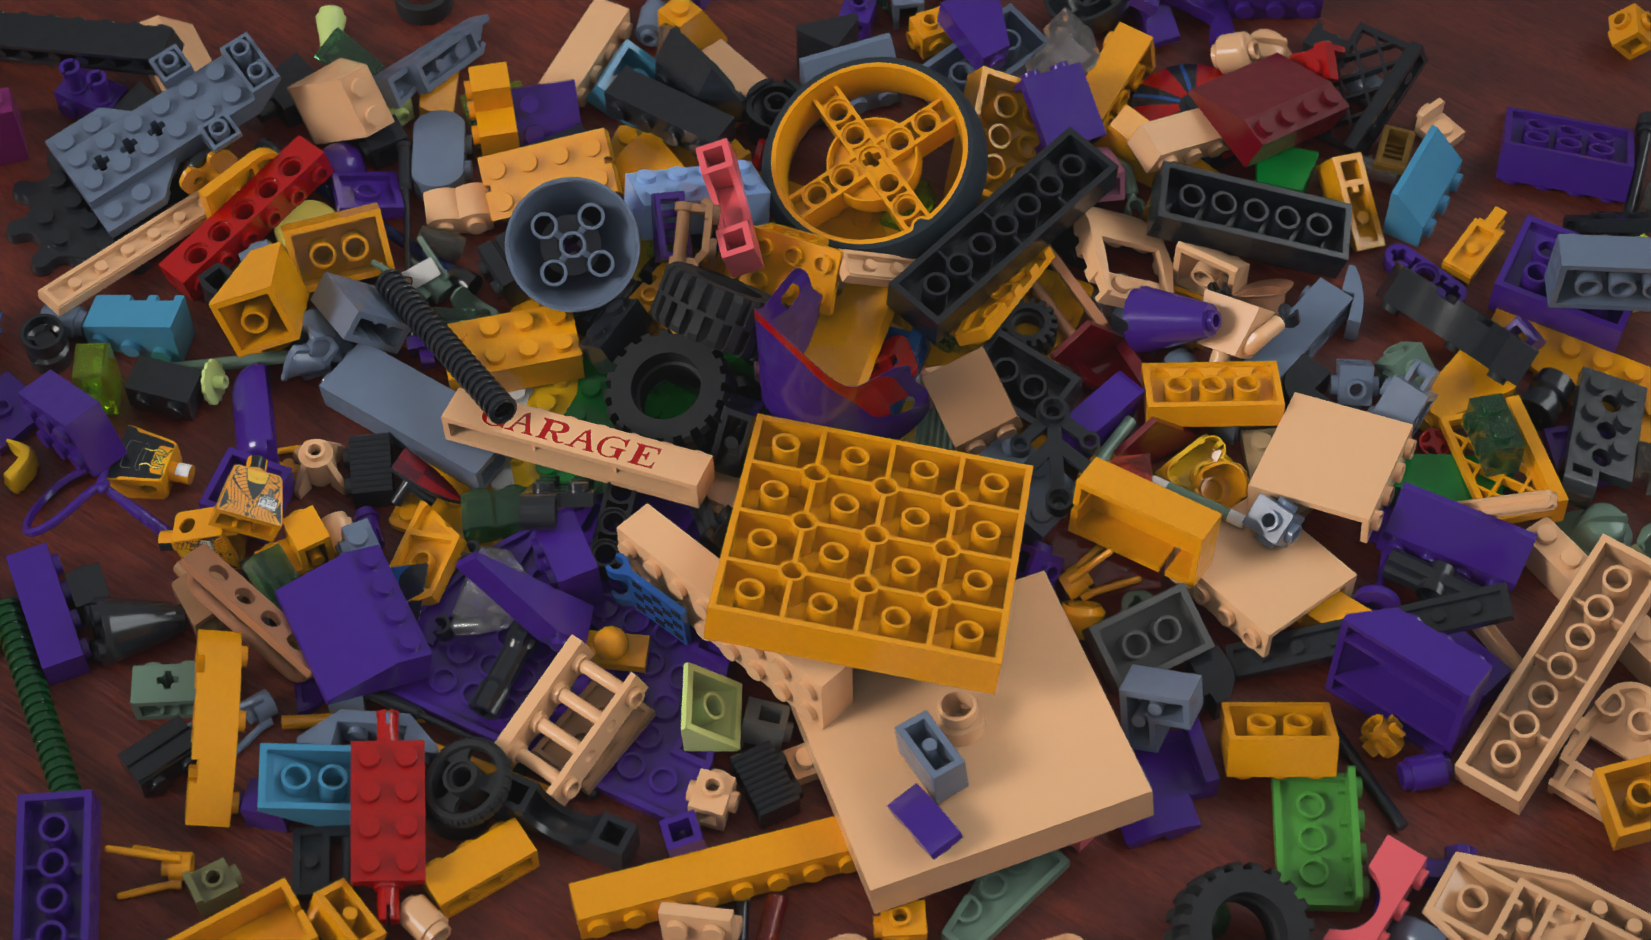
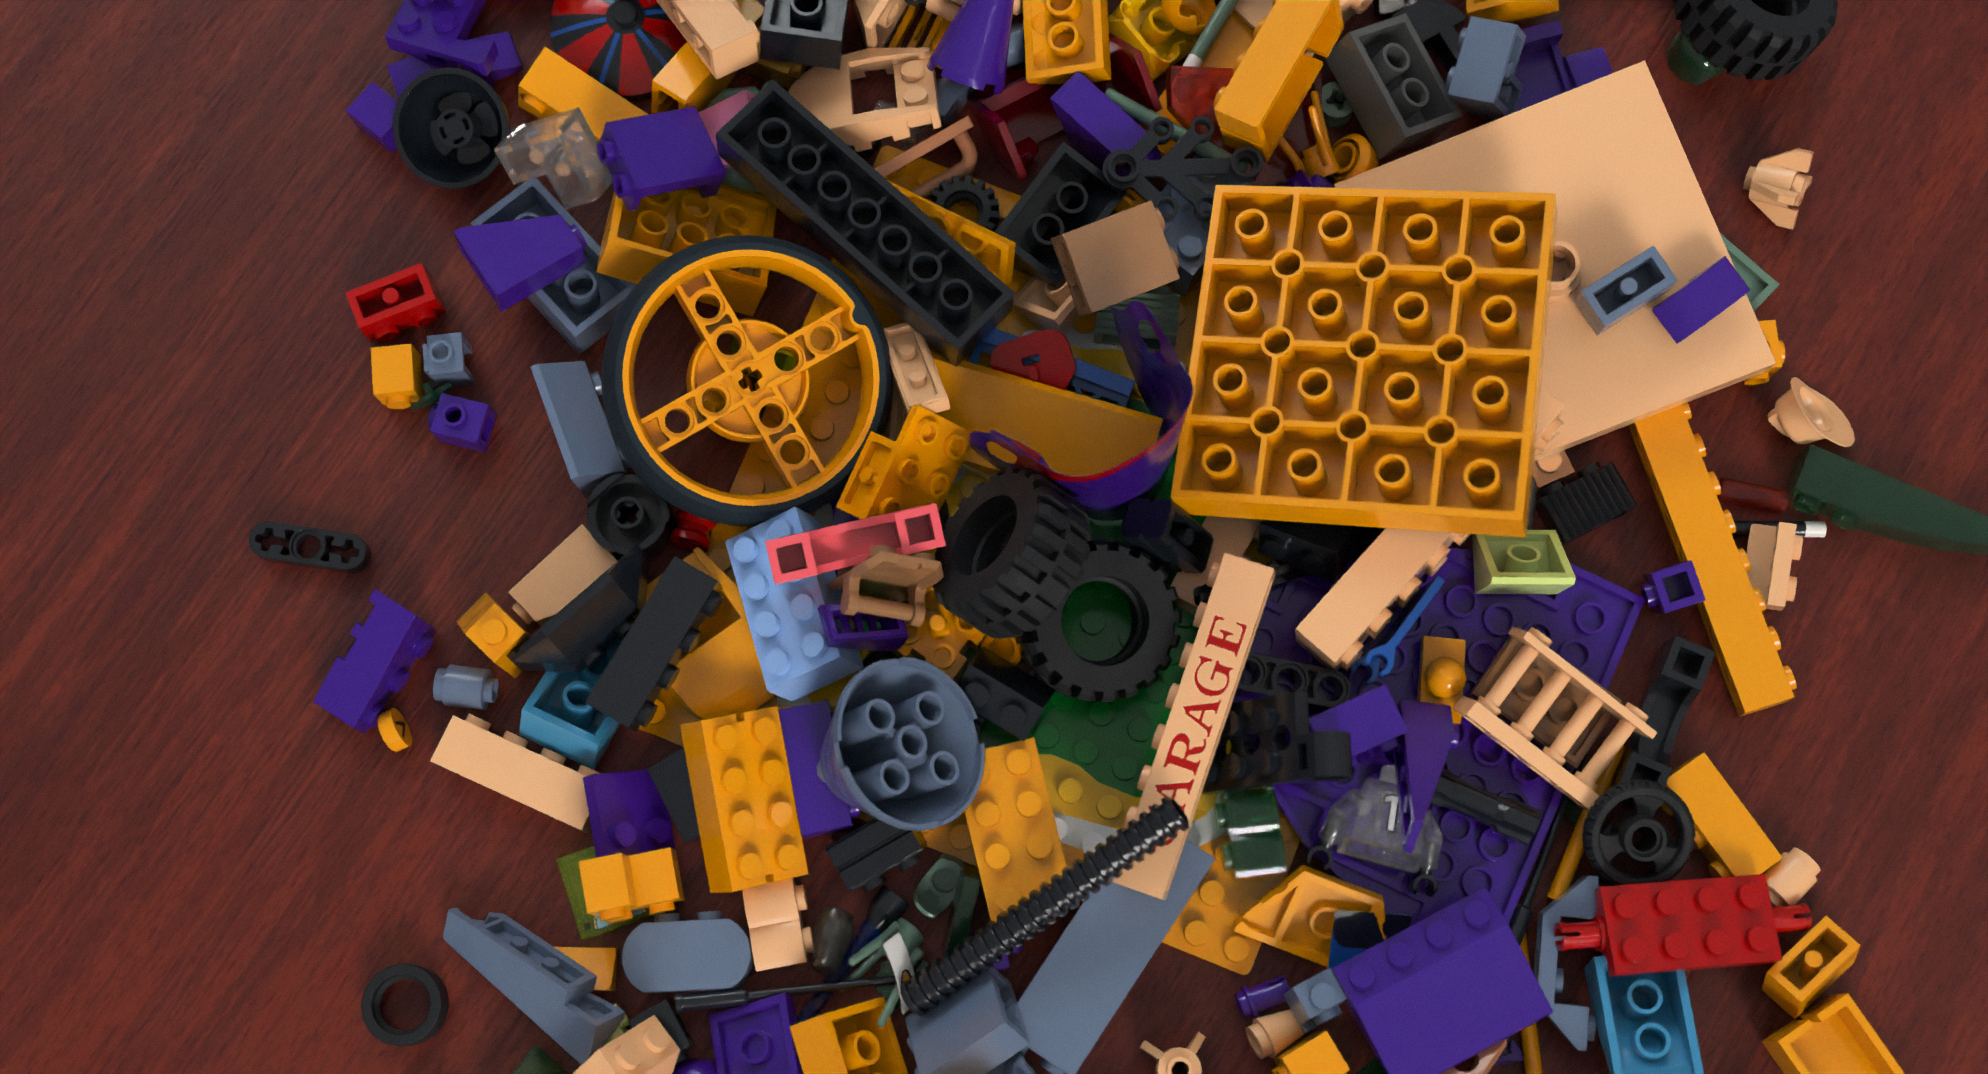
camera: 90 degrees left, 20 degrees up
black plate [292,825,360,901] -> none
black brick [343,432,395,509] -> none
shield [390,448,464,507] -> none
light nougat brick [686,768,741,831] -> none
black slope [796,13,859,71] -> none
light orange brick [906,6,954,60] -> none

